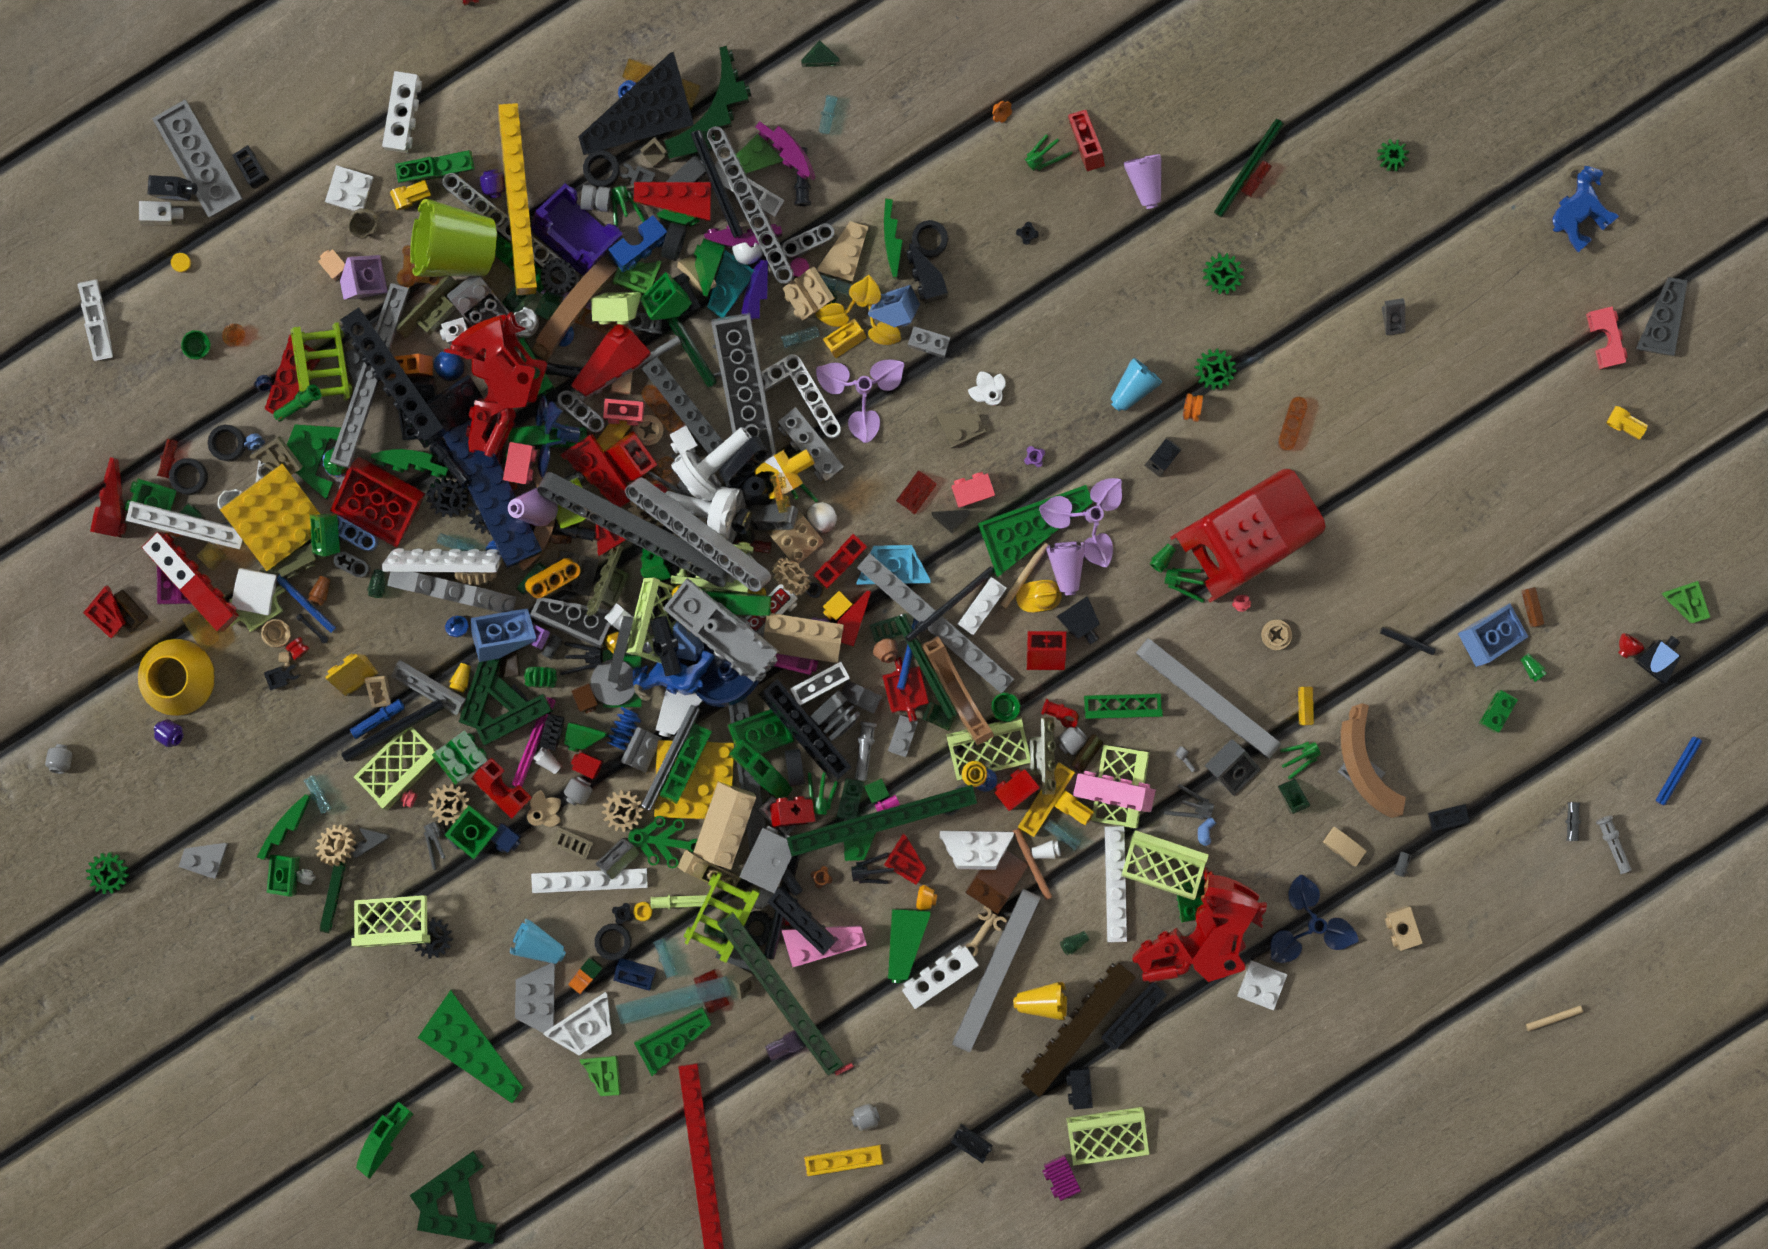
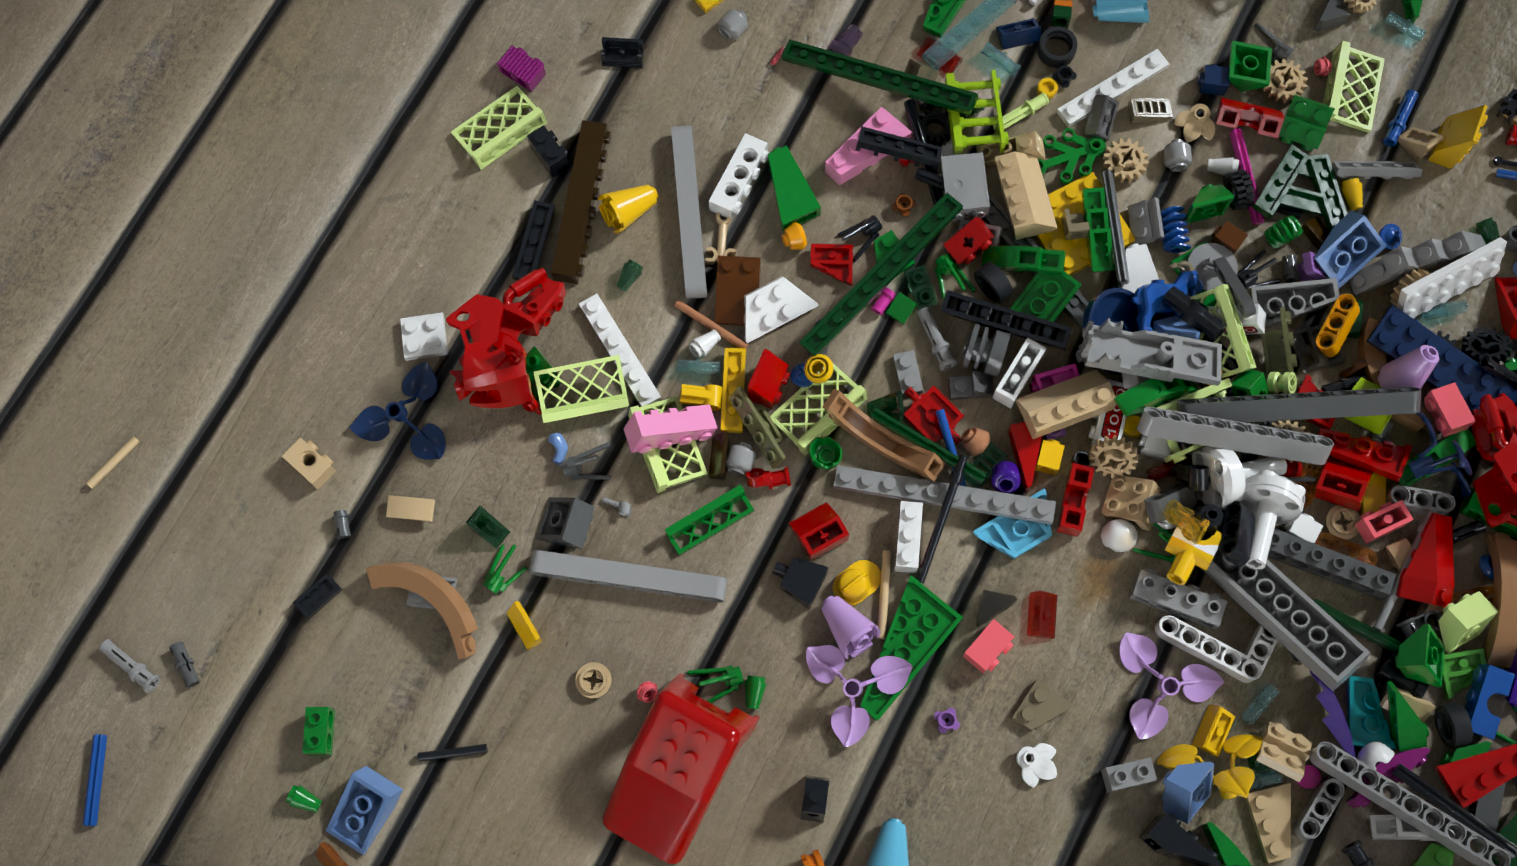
camera: 155 degrees right, 15 degrees down
black axle [341,699,444,762] -> none
red brick [571,751,604,779] -> none
none -> dark purple head [991,461,1021,494]
none -> dark tan panel [1061,209,1090,240]
none -> yellowish green wheel [1267,372,1297,394]

